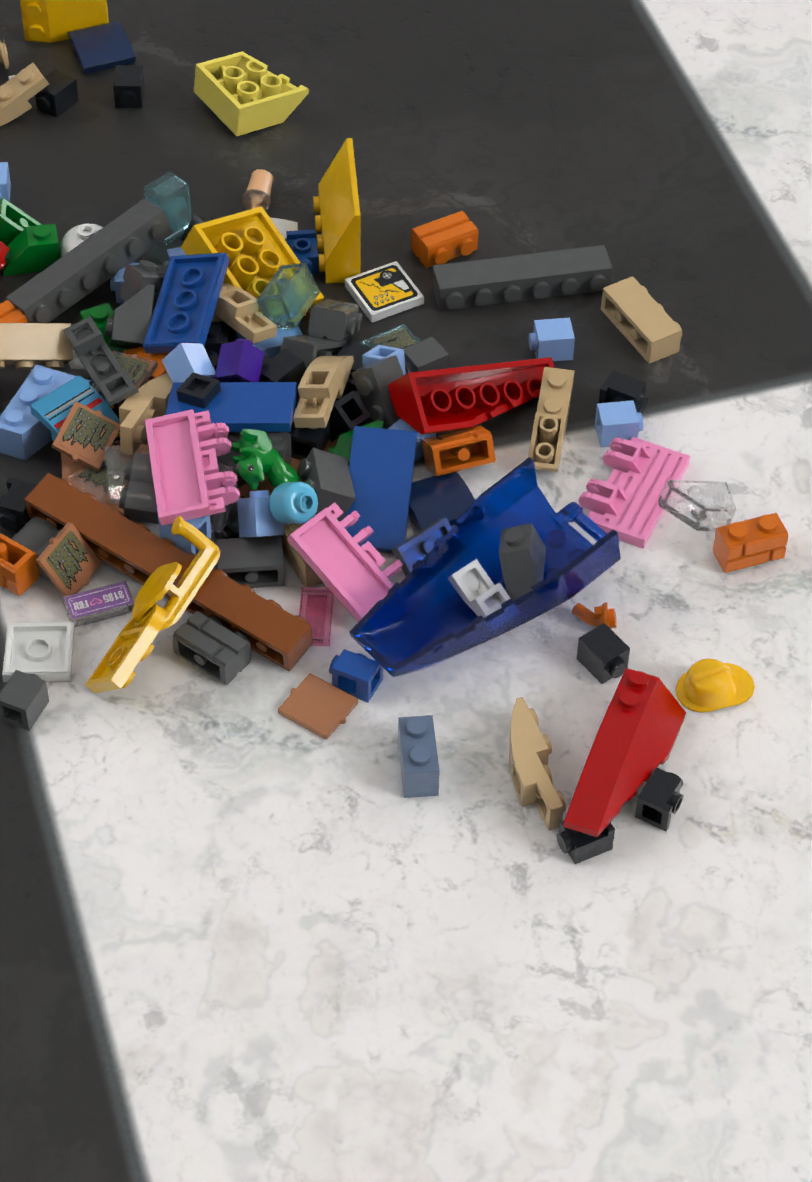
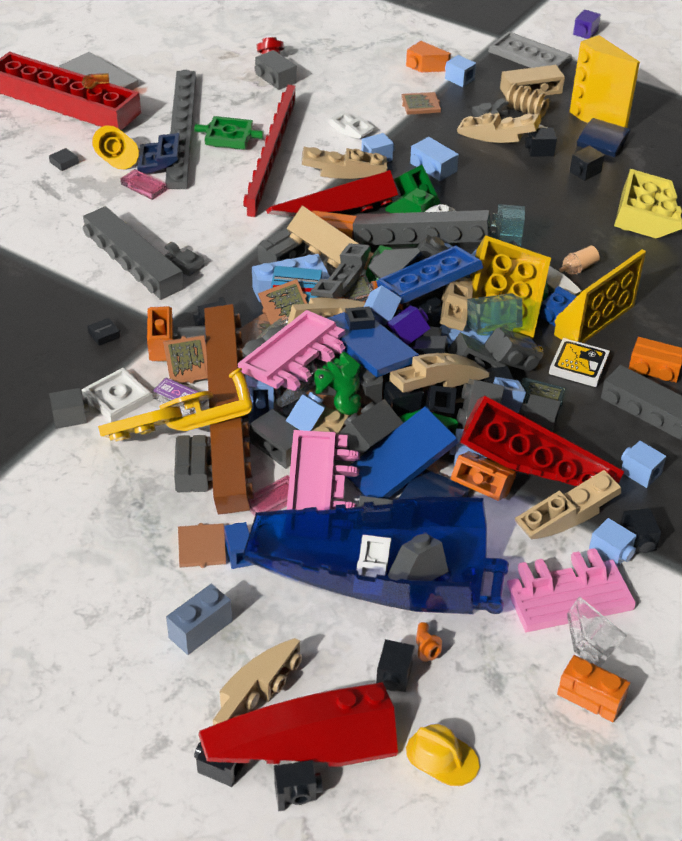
camera: 50 degrees right, 5 degrees down
medium azure head [269,482,318,525] -> none

